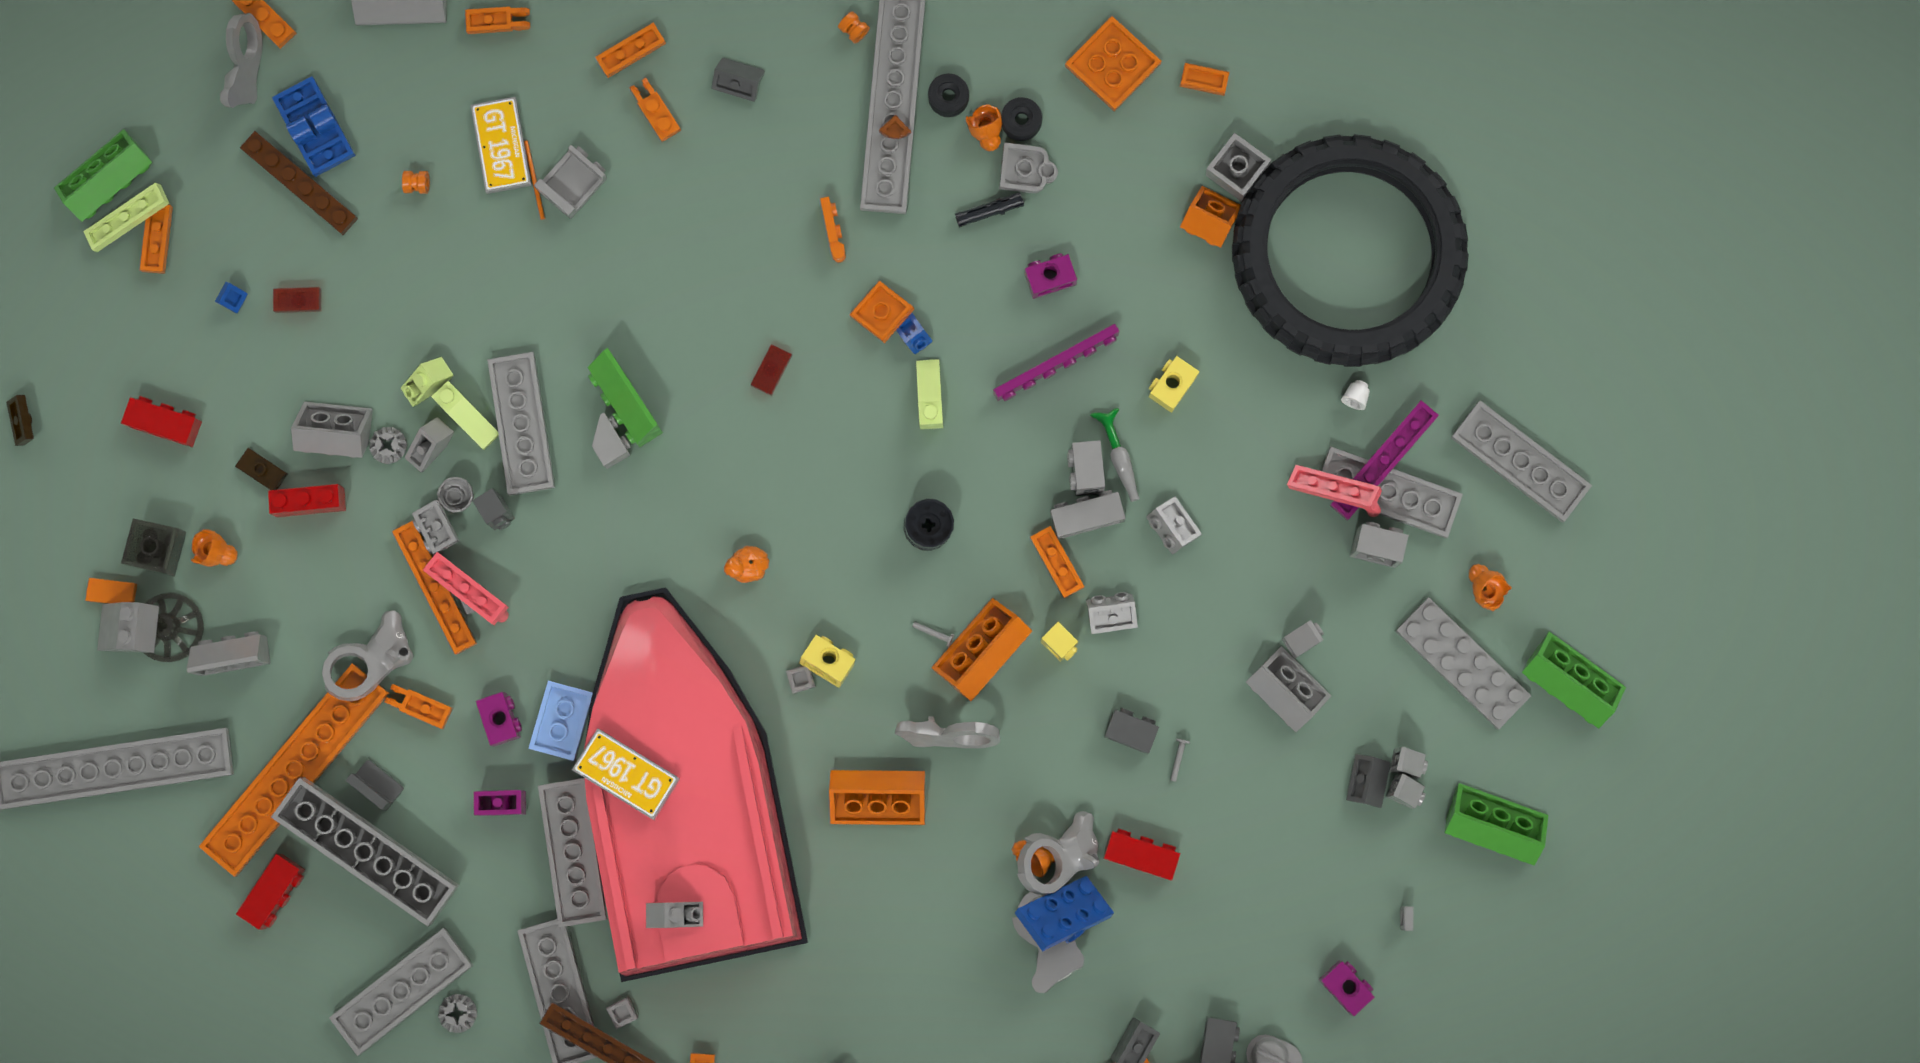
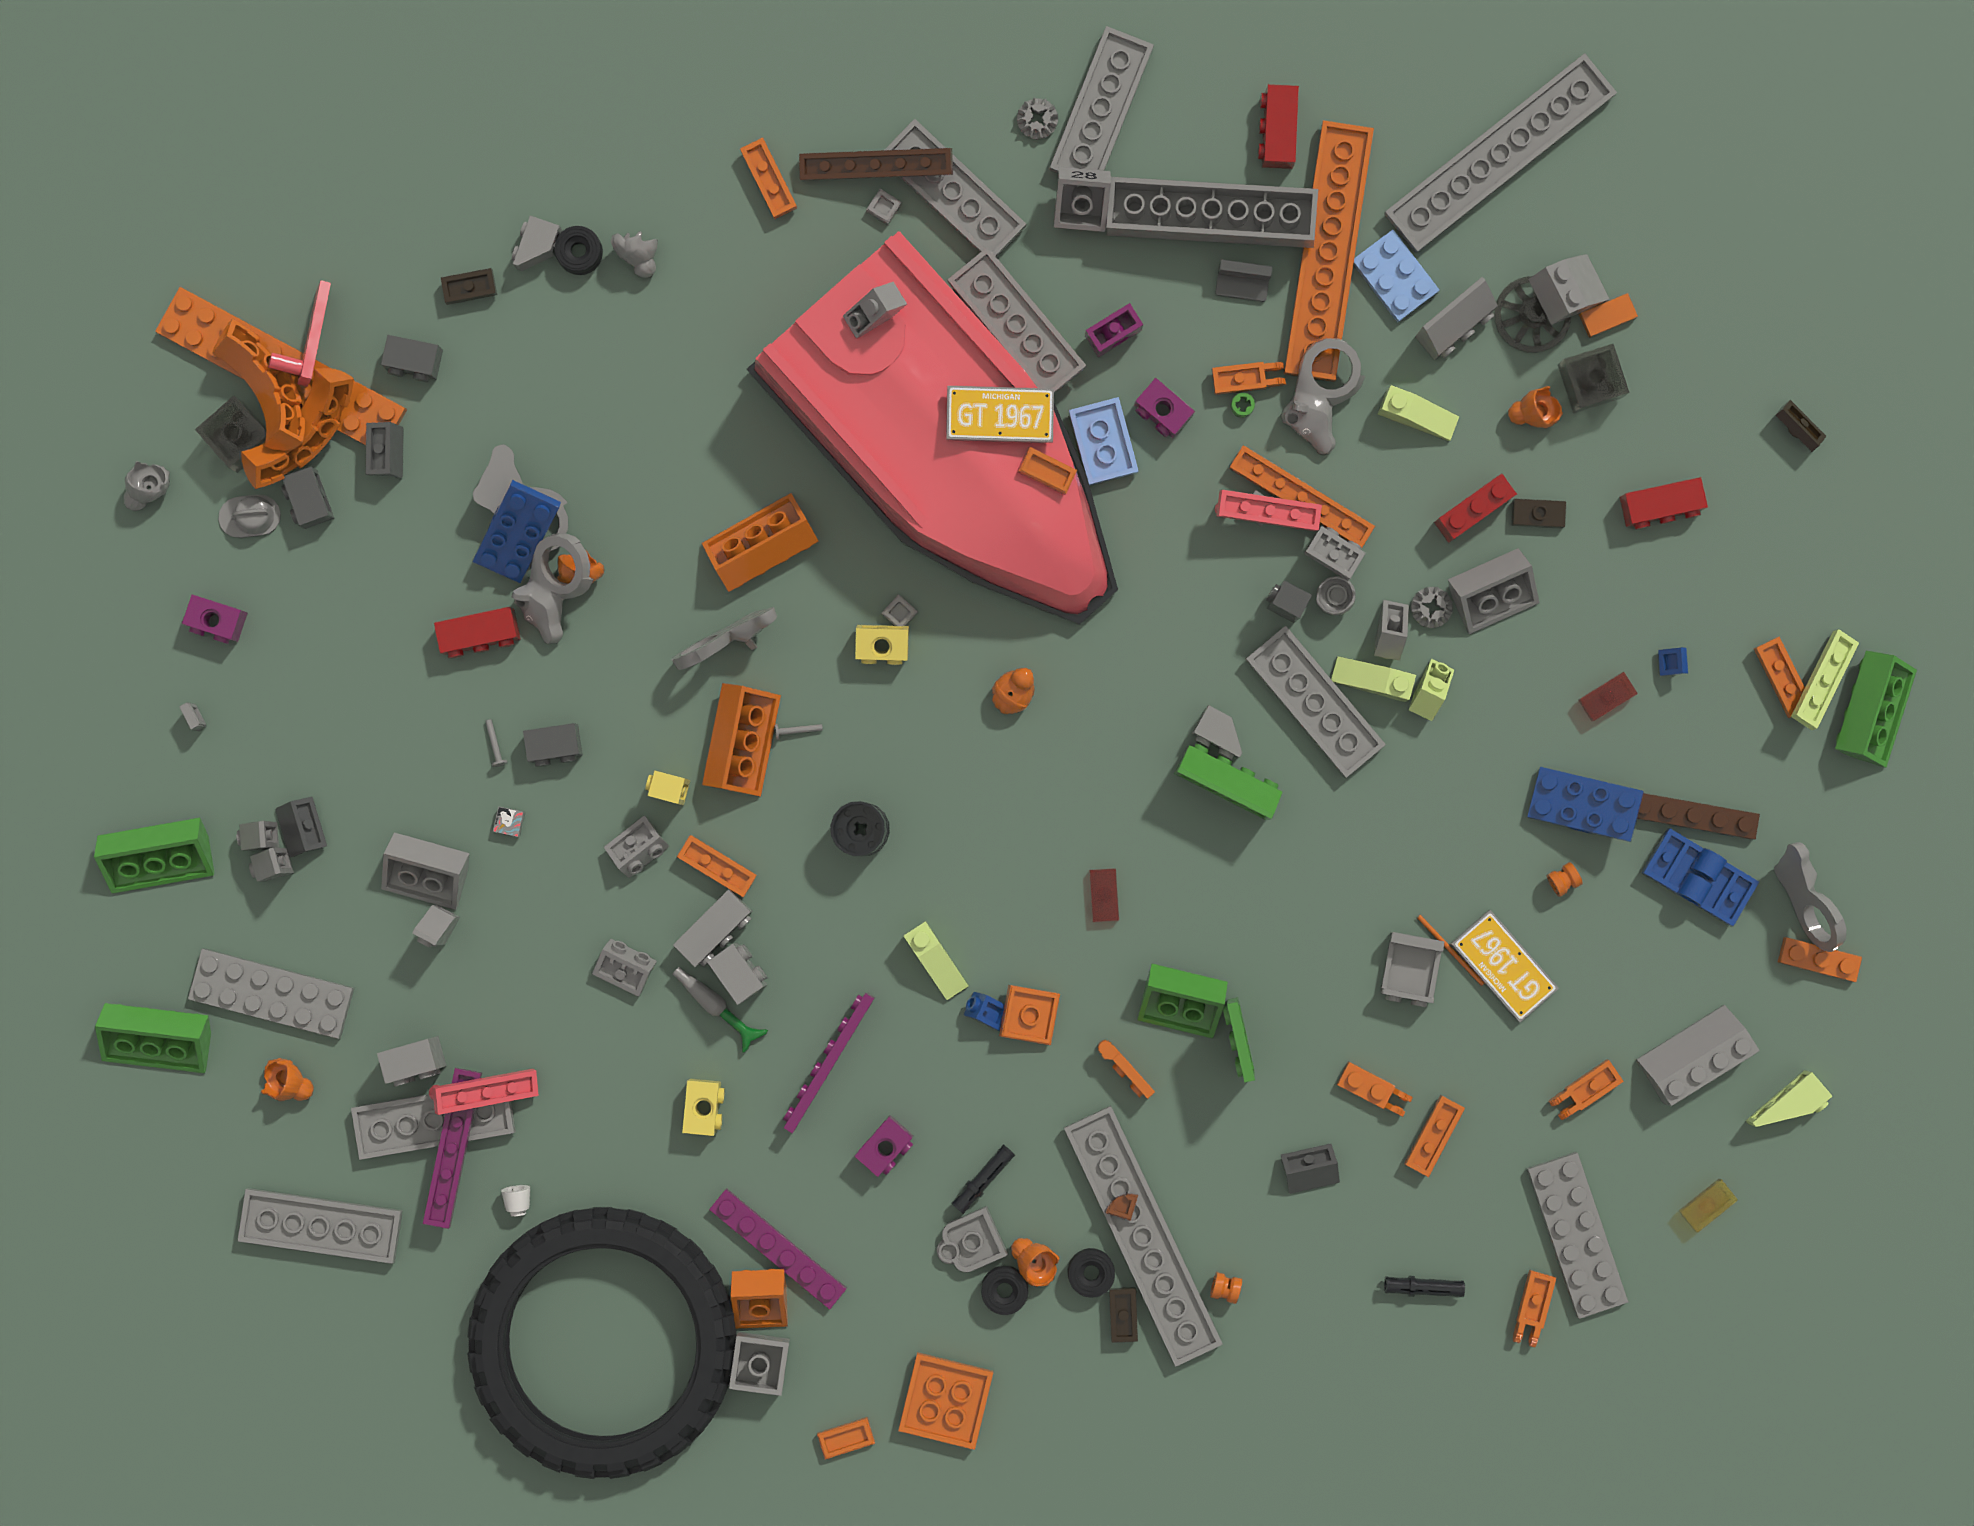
camera: 145 degrees right, 5 degrees up
none -> tile [493,806,525,837]
none -> magenta plate [709,1188,847,1309]
none -> orange tile [1017,447,1077,495]
none -> light grey brick [1054,167,1111,232]
none -> dark brown plate [1109,1287,1138,1343]
none -> bright green slope [1137,964,1228,1038]
none -> bright green plate [1223,997,1255,1082]
none -> bright green bush [1231,393,1255,418]
none -> light blue plate [1353,230,1440,323]
none -> yellowish green slope [1378,385,1459,441]
none -> blue plate [1527,767,1644,842]

